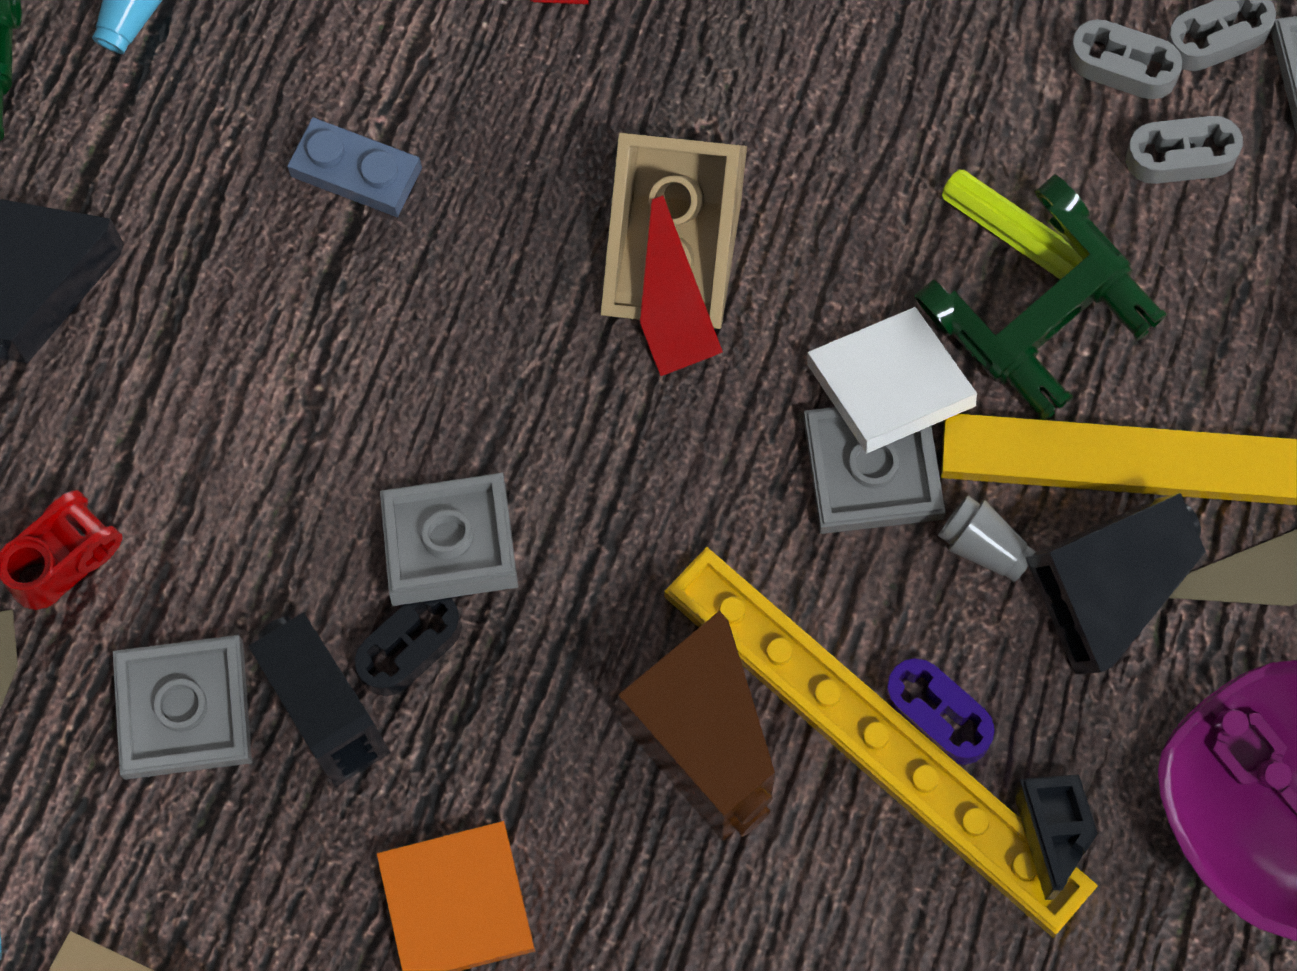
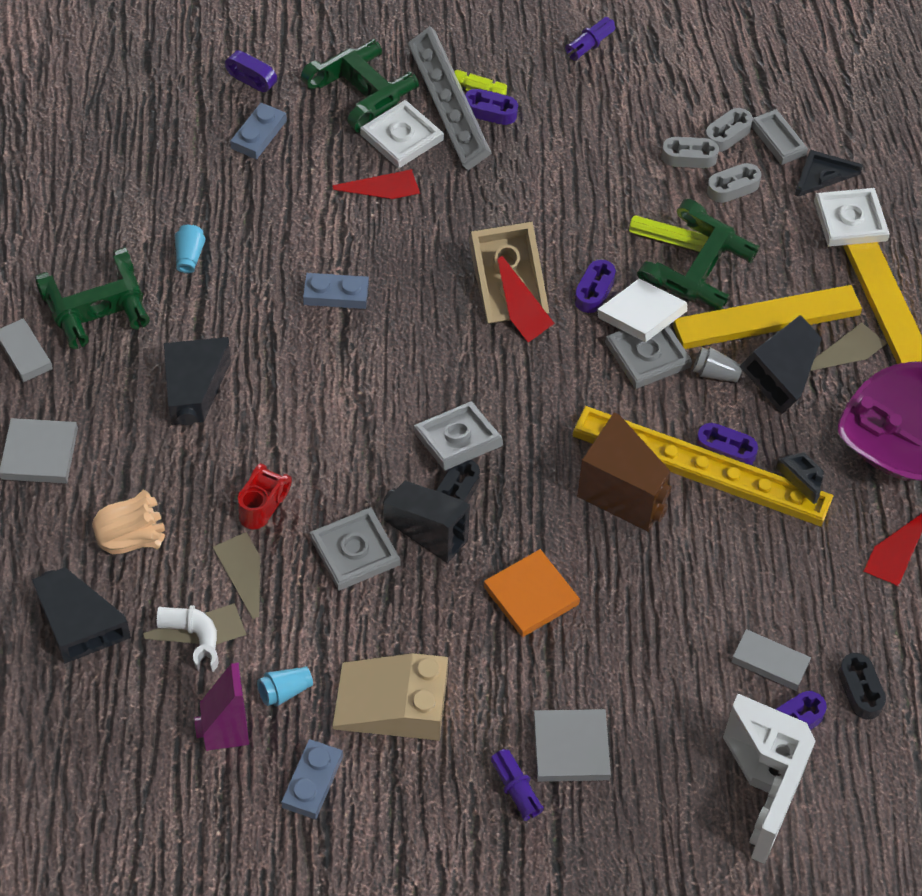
camera: 25 degrees left, 15 degrees down
none -> dark purple beam [575,260,616,313]

